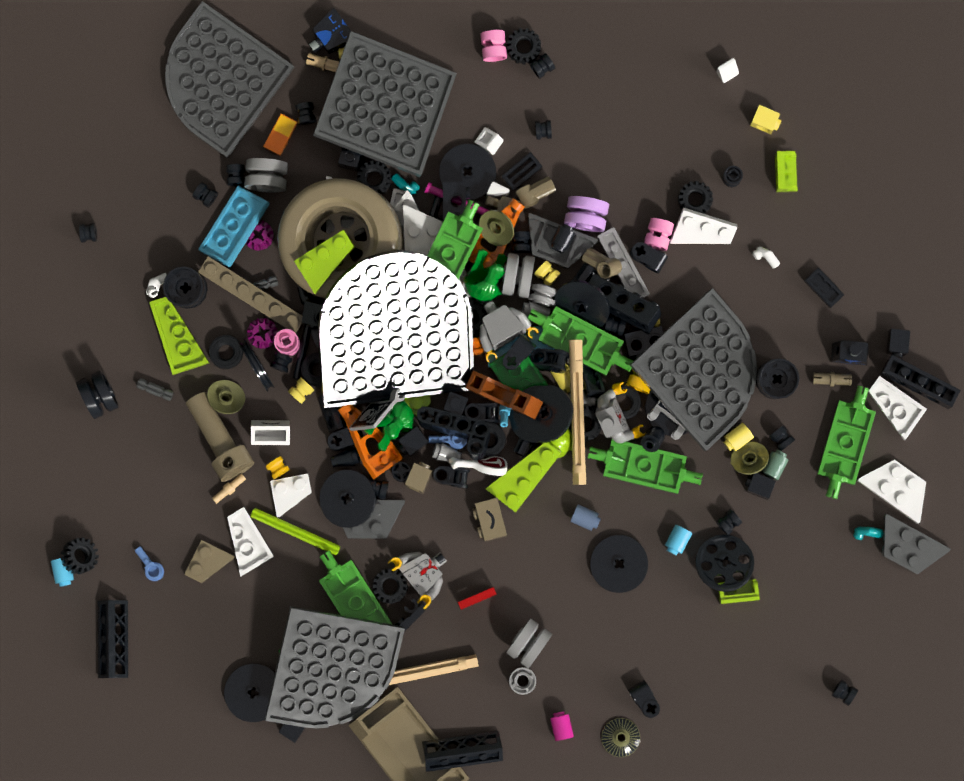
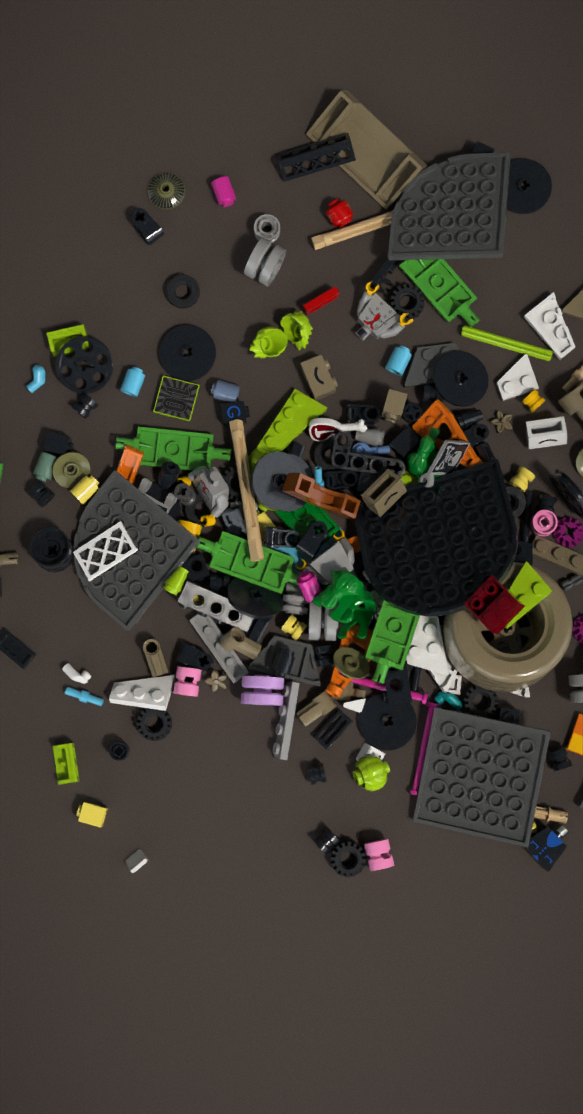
camera: 175 degrees right, 0 degrees up
none -> medium azure arm [26,365,46,393]
none -> medium azure bar [65,687,104,706]
none -> white window [73,521,138,581]
none -> orange tile [117,445,145,484]
none -> dark tan piece [143,639,168,677]
none -> tile [153,376,200,422]
none -> lime cone [163,566,189,596]
none -> black tyre [166,274,200,309]
none -> flat silver bush [174,483,196,506]
none -> dark tan plant [205,670,227,691]
none -> black brick [221,401,250,426]
none -> lime hair [249,326,288,358]
none -> light grey plate [272,682,300,760]
none -> lime hair [280,311,313,350]
none -> dark pink brick [297,571,323,602]
none -> green piece [312,567,364,622]
none -> red head [326,198,354,228]
none -> lime plant [353,755,390,791]
none -> dark tan brick [361,469,407,517]
none -> medium azure brick [385,345,412,376]
none -> dark pink bar [409,702,439,795]
none -> dark red slope [464,575,525,635]
none -> dark tan plant [490,411,512,434]

